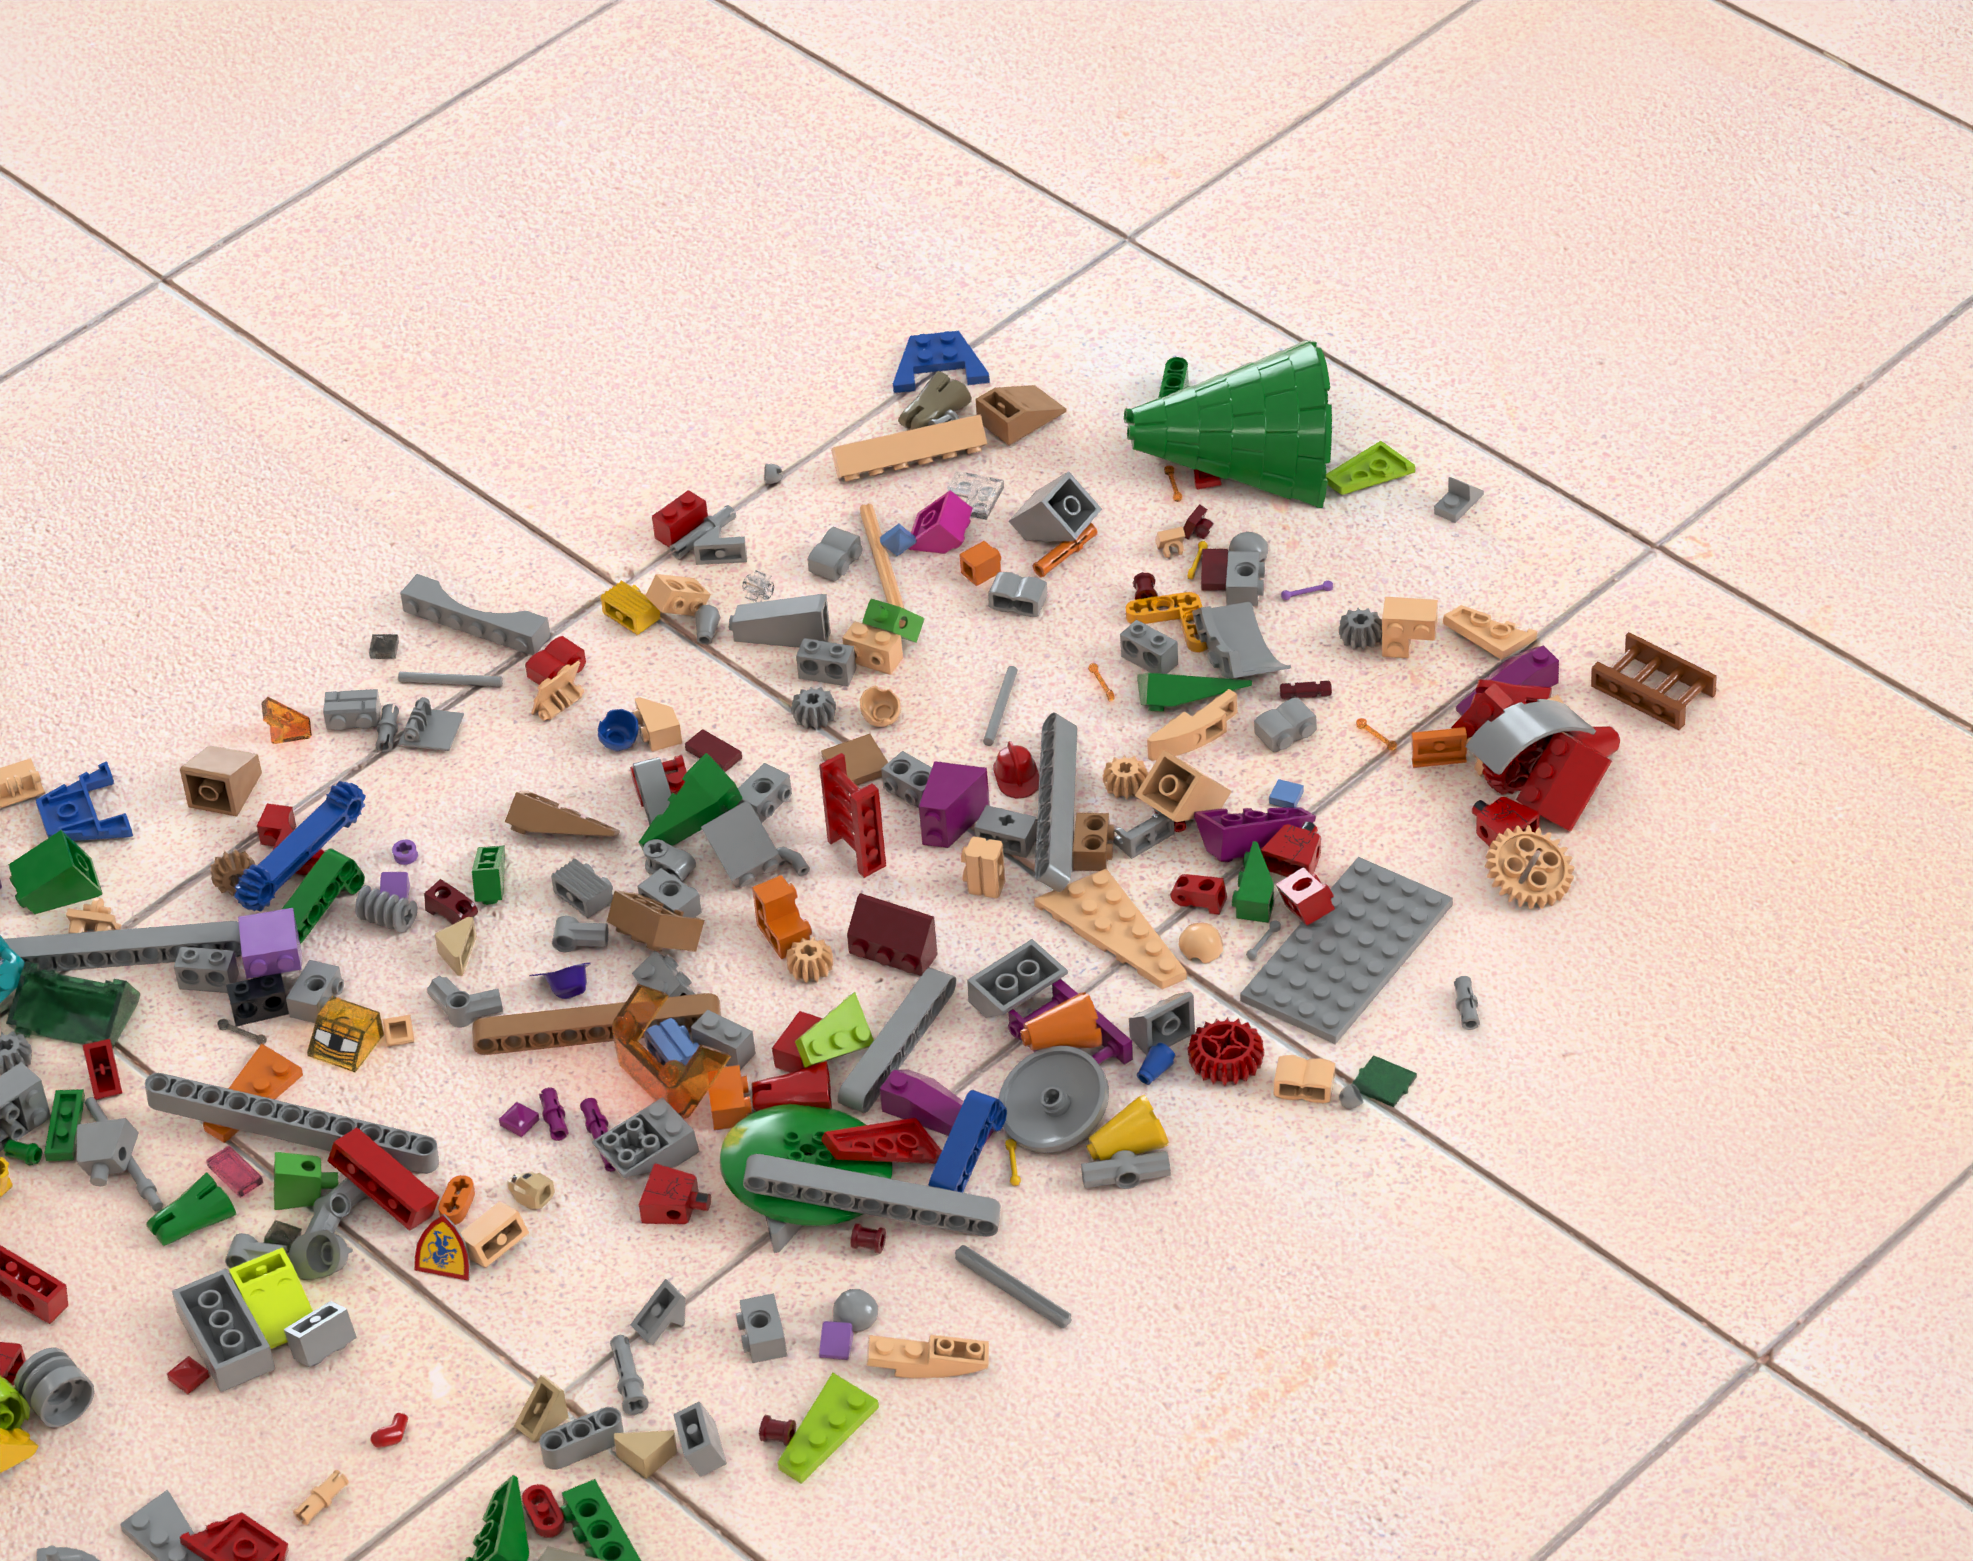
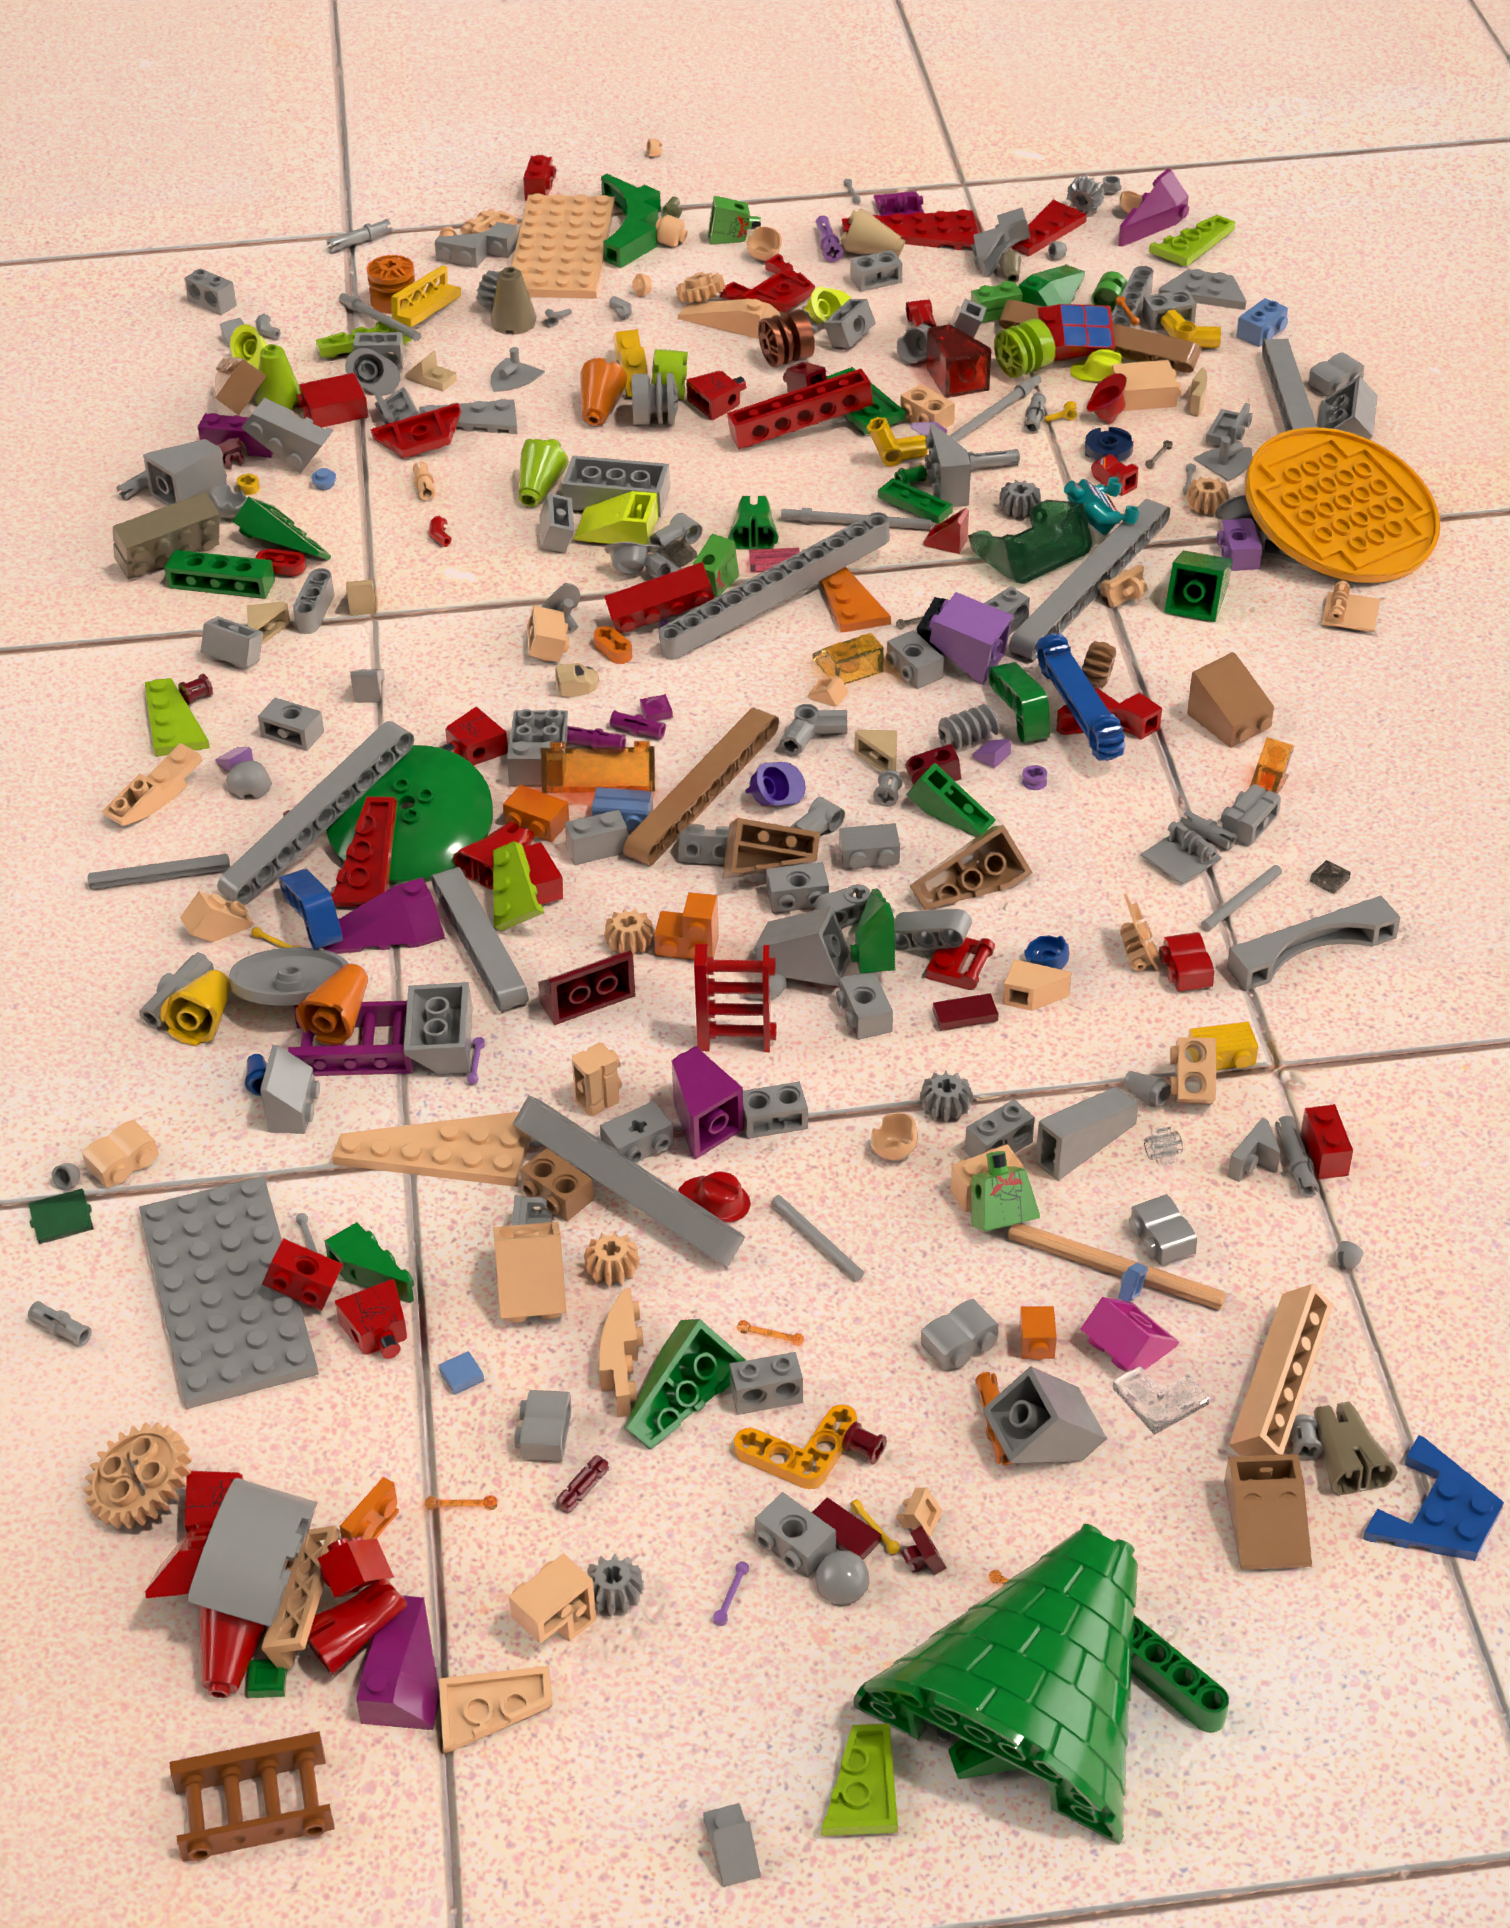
camera: 125 degrees right, 0 degrees up
blue wing [36,761,133,841] -> none
light grey torso [77,1118,139,1187] -> none
light grey pin [610,1335,649,1415] -> none
medium nougat tile [821,734,888,785] -> none
red leg [1170,874,1227,915] -> none
light nougat hair [1178,923,1223,964] -> none
red gear [1188,1017,1264,1086] -> none
light grey panel [1192,602,1291,679] -> none
magenta wedge [1194,807,1316,862] -> none
none -> light nougat slope [180,891,254,942]
none -> lime cone [518,439,569,507]
none -> orange cone [580,358,627,425]
none -> light grey bush [873,770,903,807]

